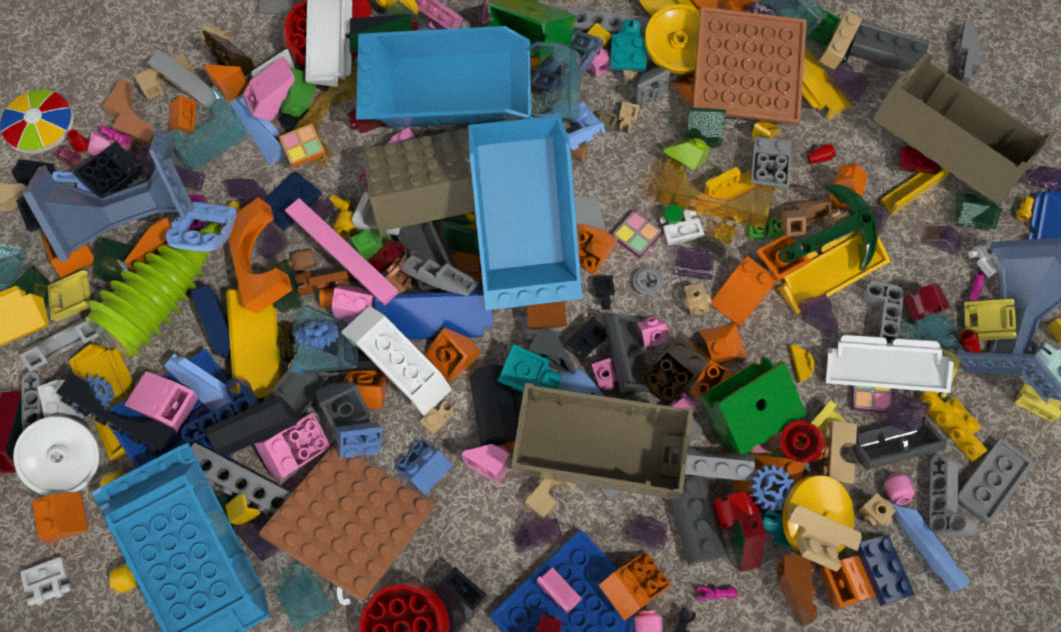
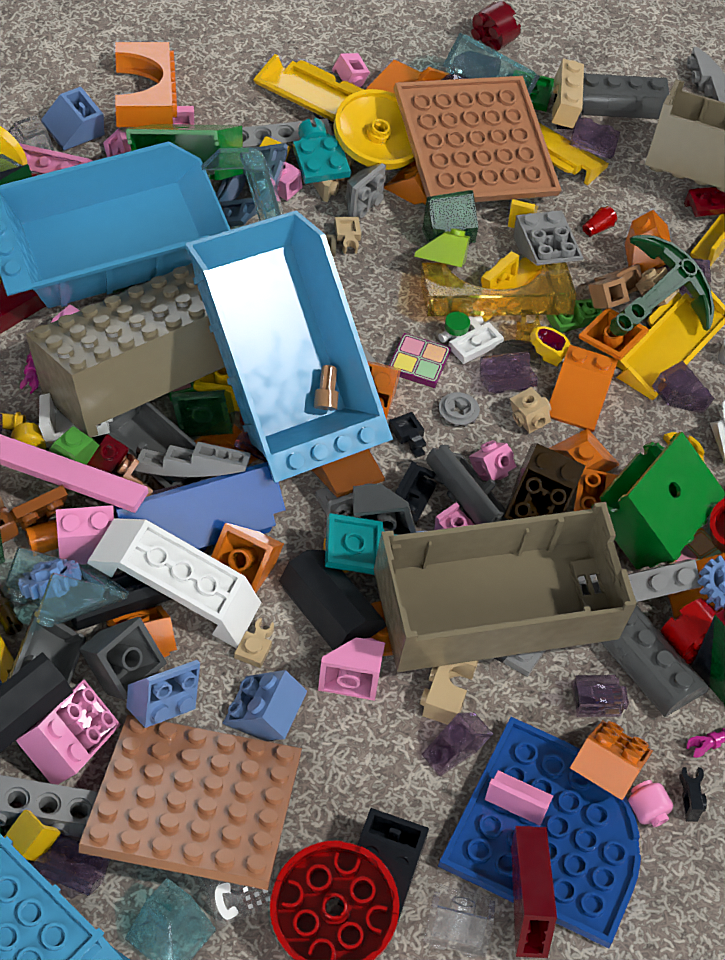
camera: 30 degrees left, 15 degrees down
none -> medium nougat piece [314,365,339,411]
none -> yellow rock [530,326,571,367]

